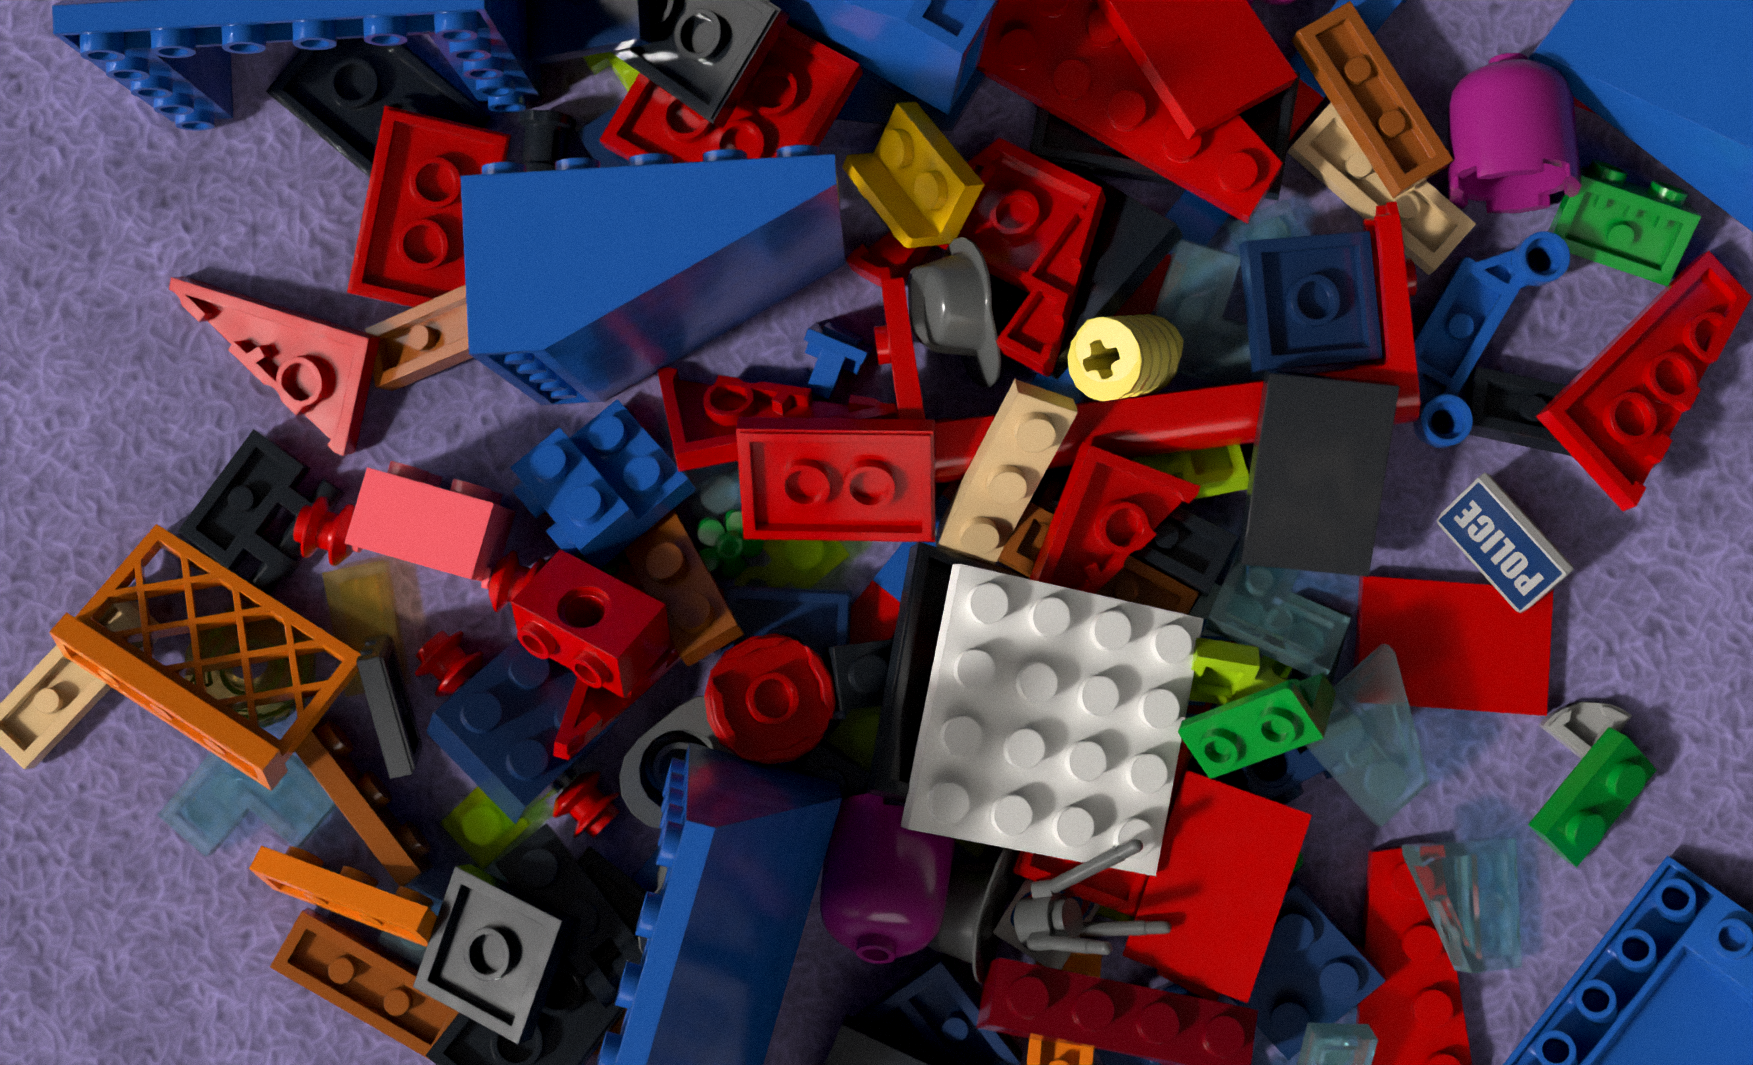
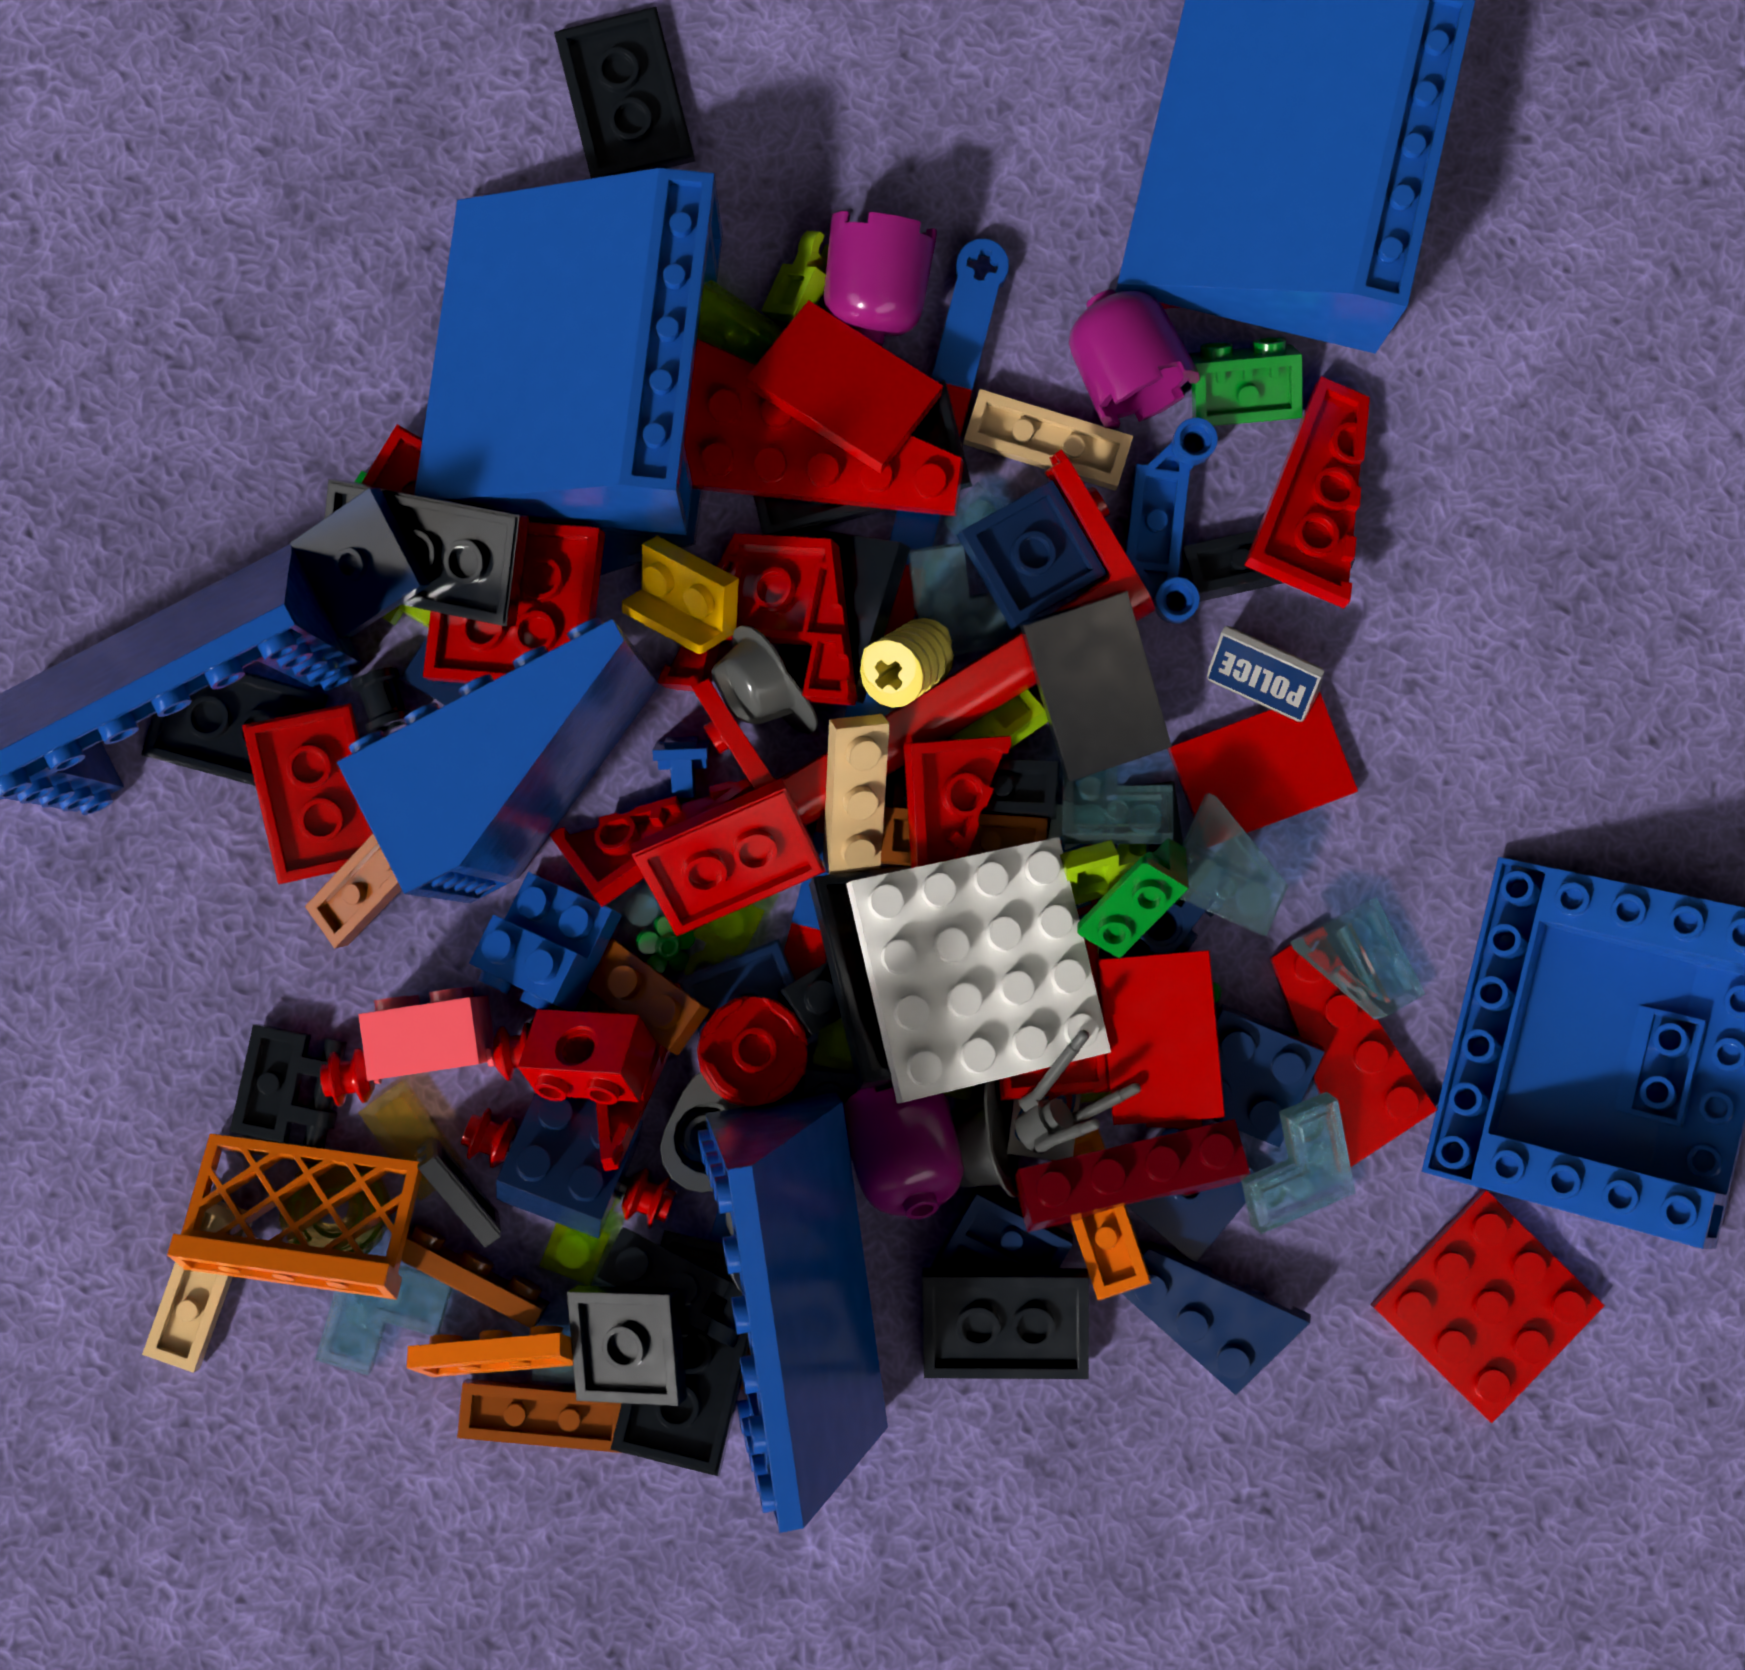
camera: 30 degrees left, 0 degrees up
wing [169,276,380,456] -> none
dark orange plate [1291,1,1454,199] -> none
green plate [1528,727,1657,868] -> none
light grey tile [1539,701,1632,759] -> none

